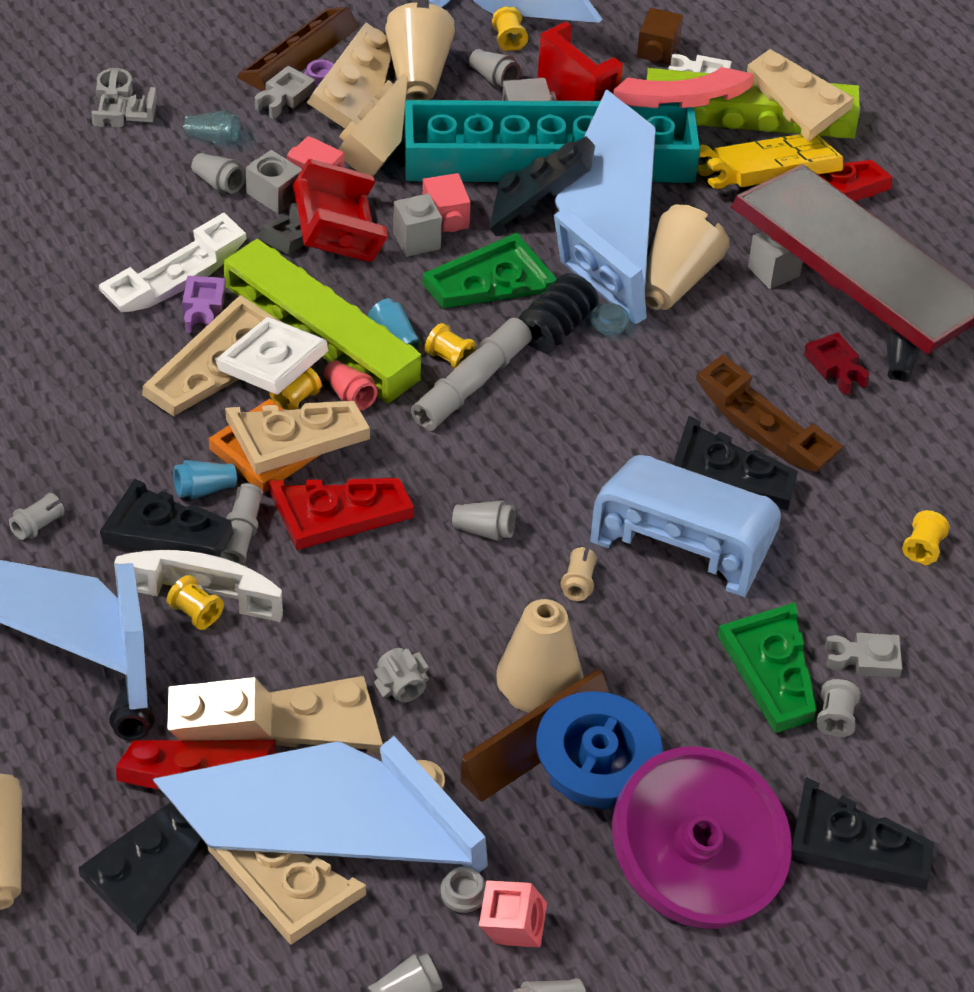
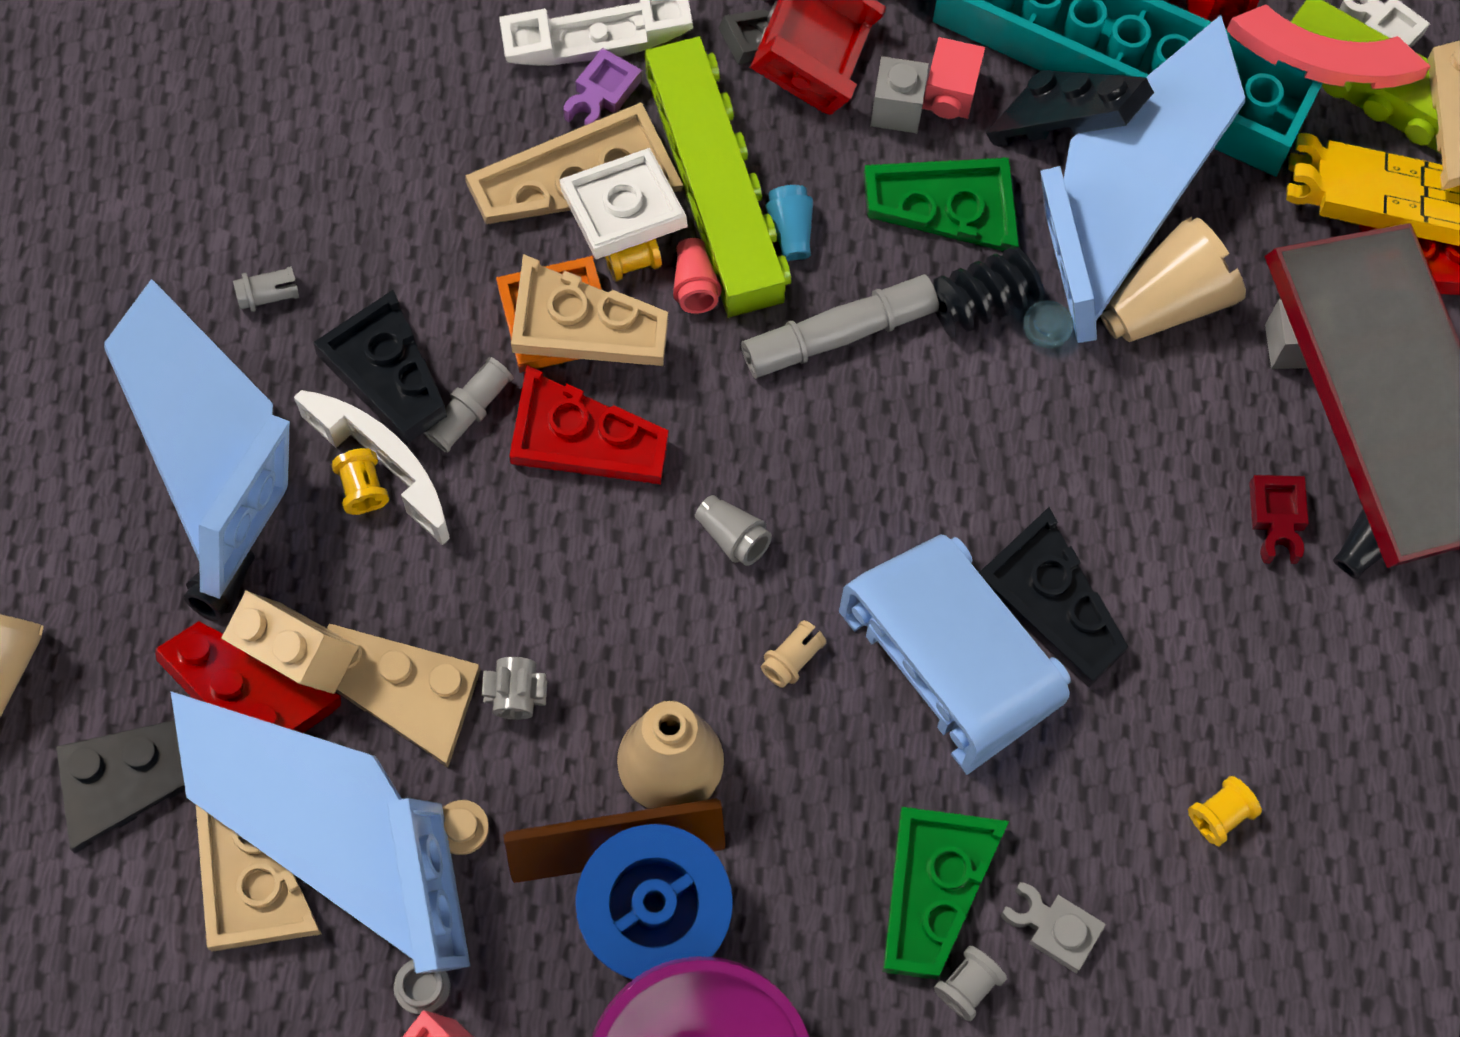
camera: 30 degrees right, 20 degrees up
dark azure cone [173,460,237,501] -> none
yellow bush [425,323,477,369] -> none
reddish brown slope [696,354,844,472] -> none

